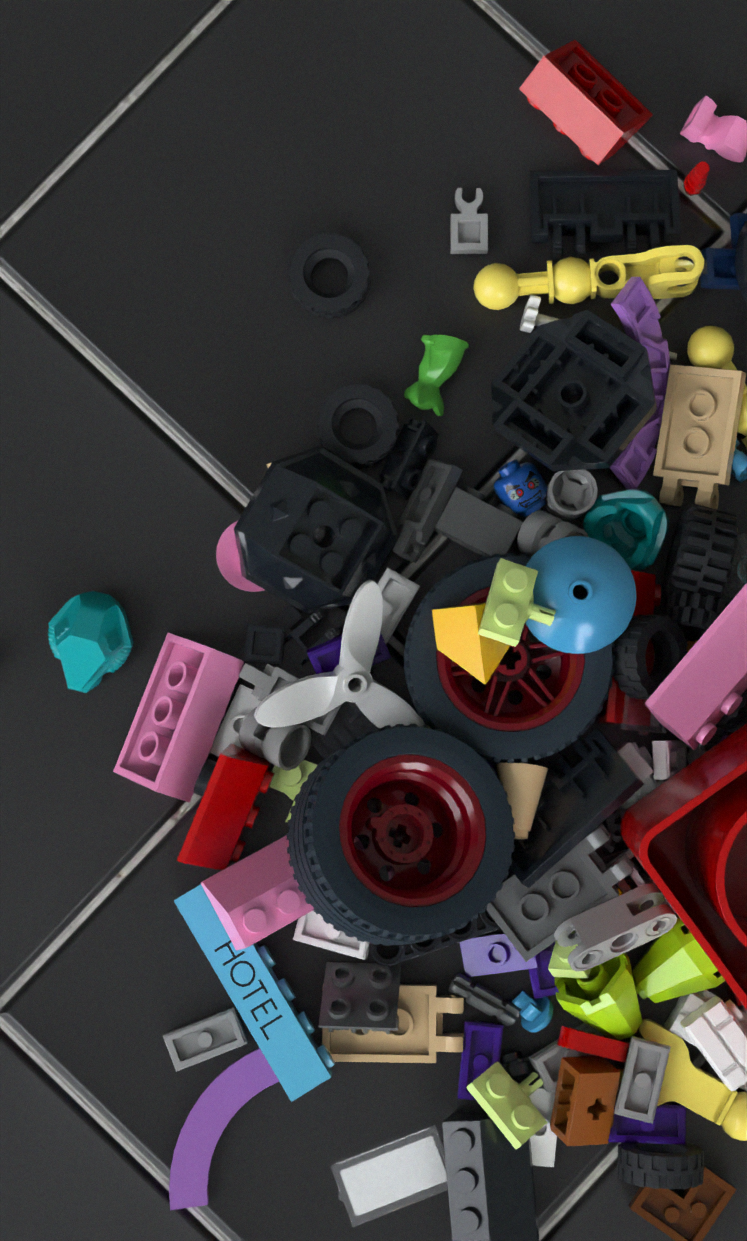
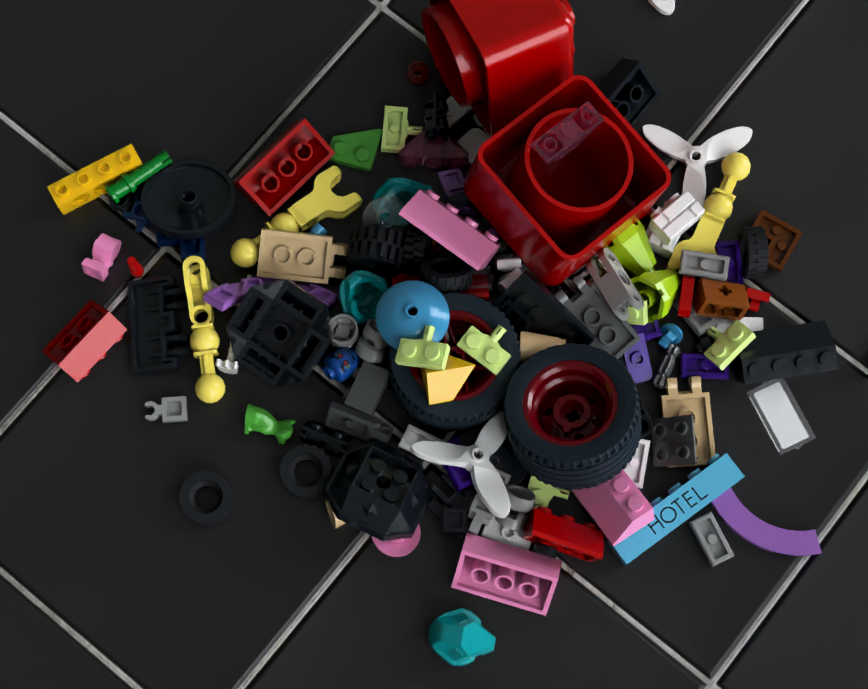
camera: 100 degrees left, 10 degrees down
none -> yellowish green plate [456,324,511,376]
none -> red tile [746,287,771,312]

